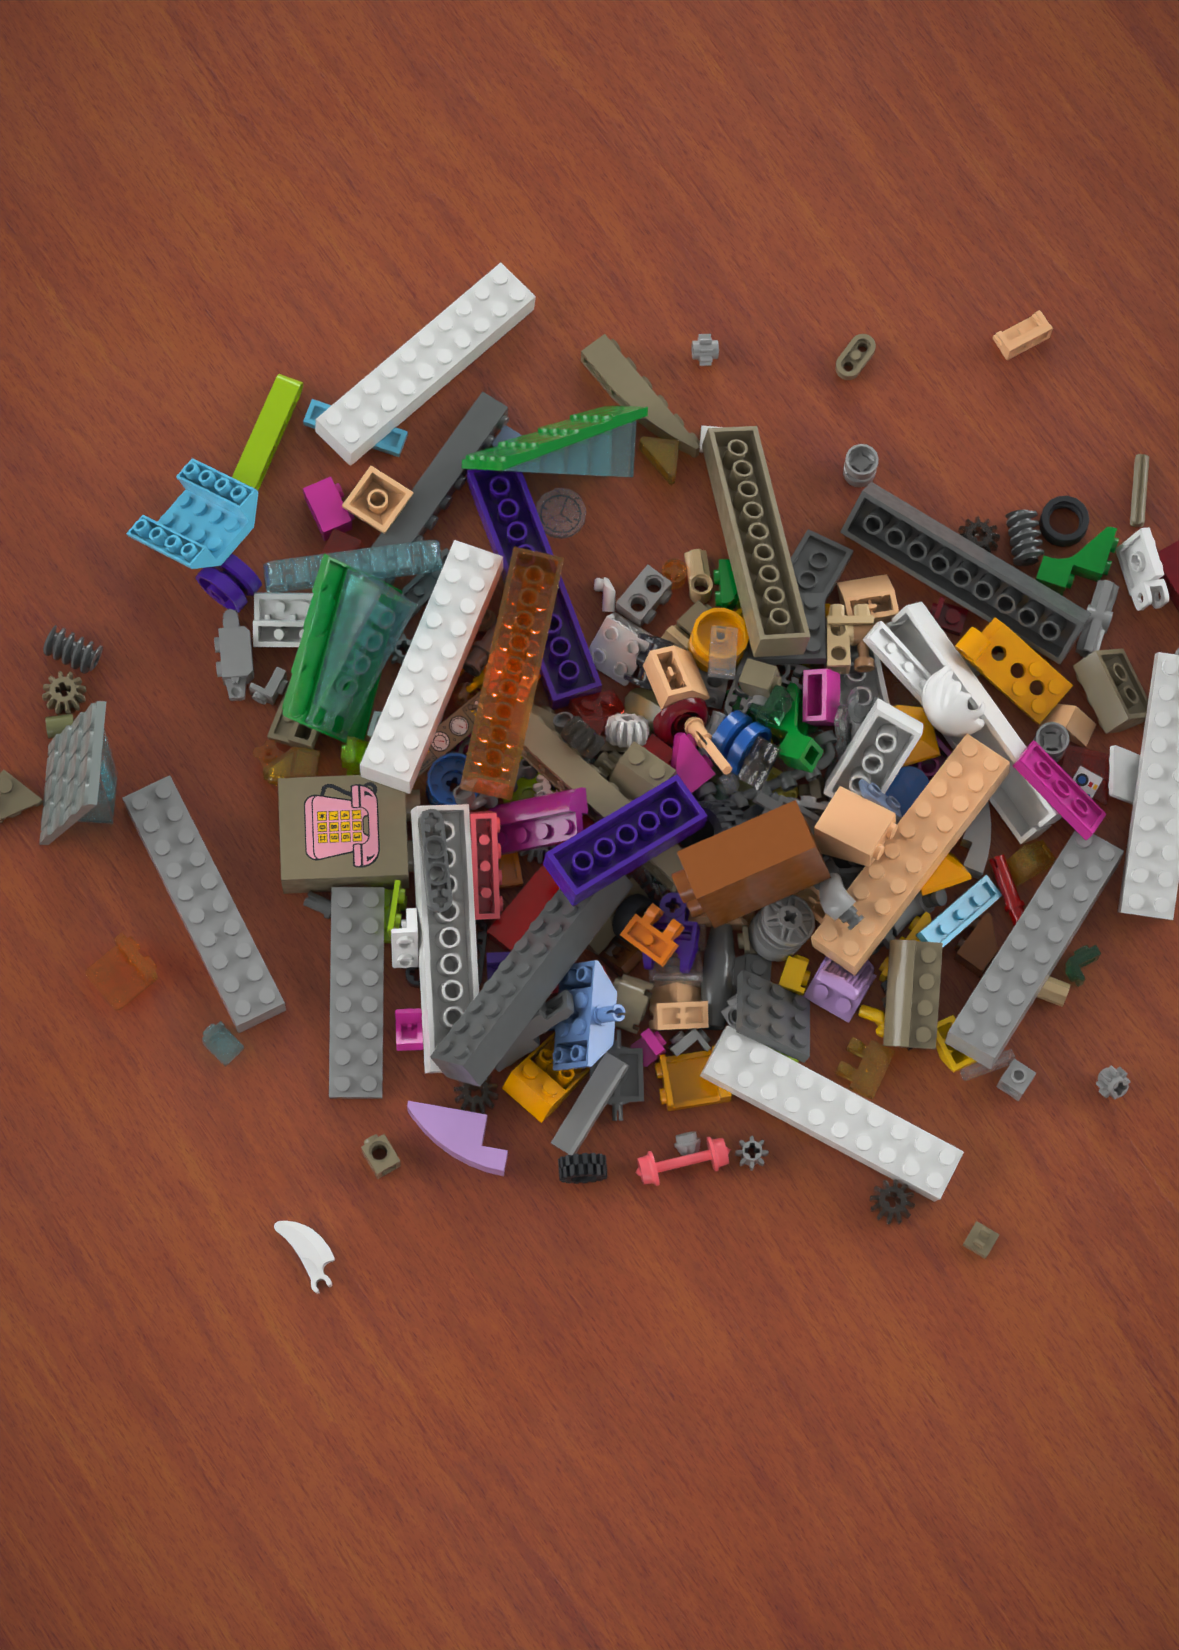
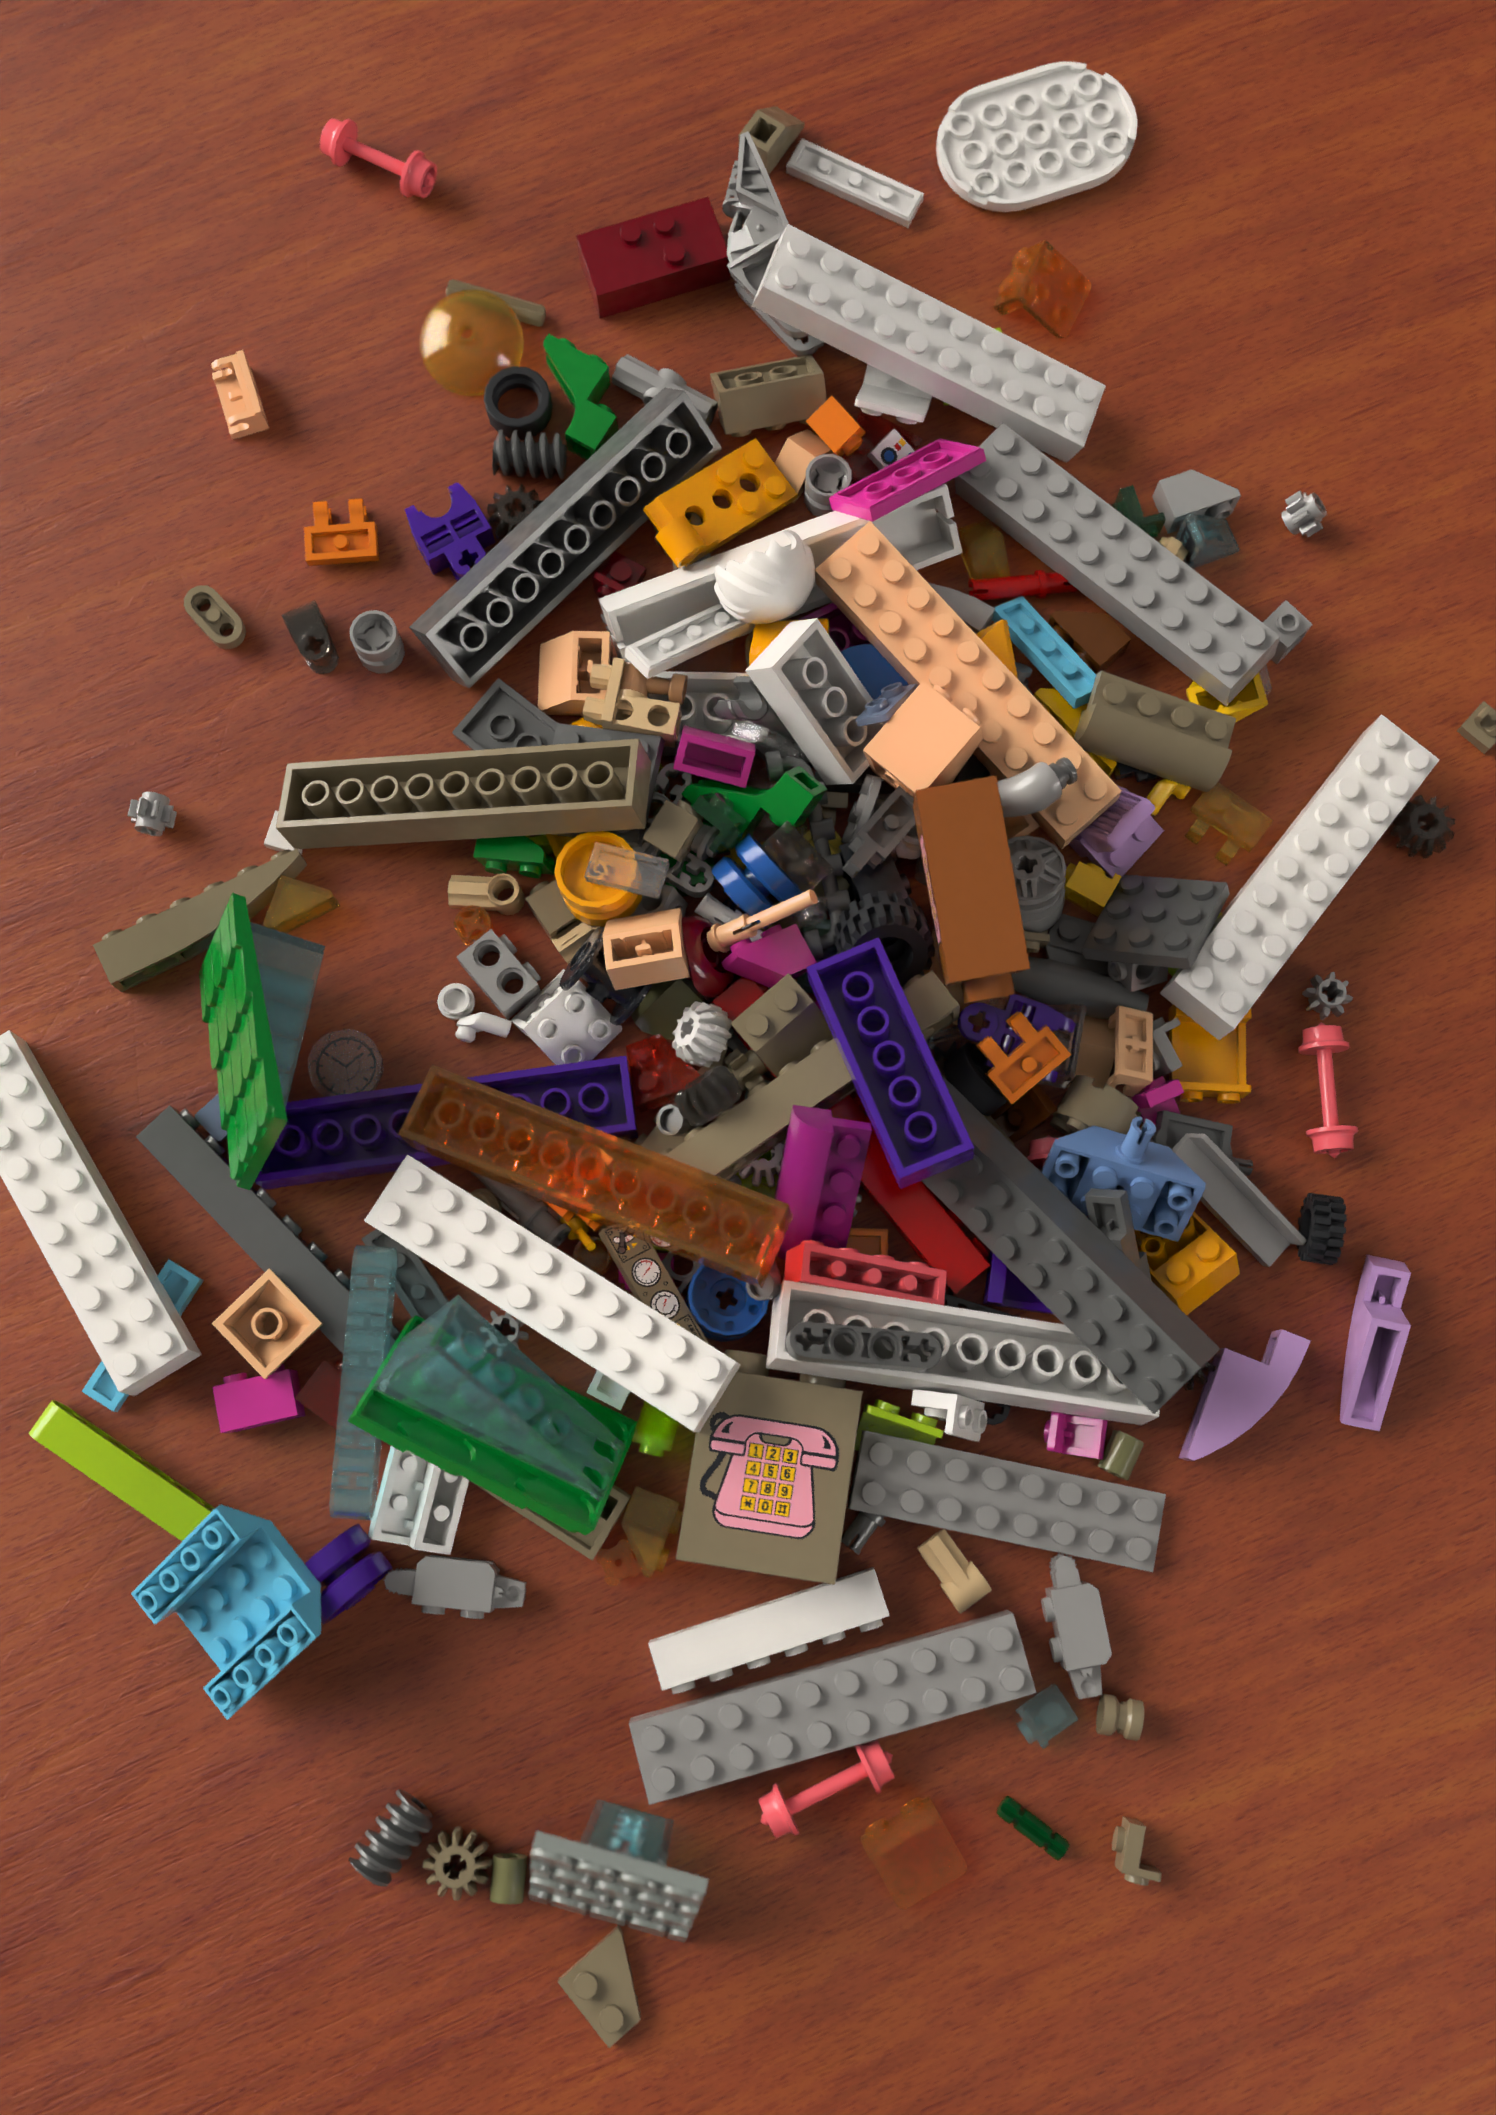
camera: 75 degrees left, 5 degrees up
light grey bracket [249,667,289,705] -> none
white piece [274,1221,335,1294] -> none
dark tan brick [361,1134,401,1179] -> none
light grey plate [674,1131,701,1156] -> none
white plate [1116,527,1169,611] -> none
none -> clear smoke piece [282,600,339,674]
none -> orange plate [304,498,379,566]
none -> dark purple piece [405,482,496,581]
none -> clear yellow dish [419,290,524,396]
none -> white plate [437,983,475,1020]
none -> white brick [648,1567,890,1694]
none -> coral piece [758,1739,895,1838]
none -> orange slope [806,395,866,457]
none -> tan piece [917,1529,992,1614]
none -> dark green axle [996,1796,1070,1860]
none -> light grey hinge [1041,1553,1112,1699]
none -> dark tan wheel [1096,1693,1144,1741]
none -> olive piece [1098,1429,1144,1481]
none -> dark tan bracket [1112,1816,1162,1886]
none -> light grey slope [1152,470,1241,533]
none -> clear light blue slope [1175,513,1240,569]
none -> lavender slope [1340,1255,1411,1431]

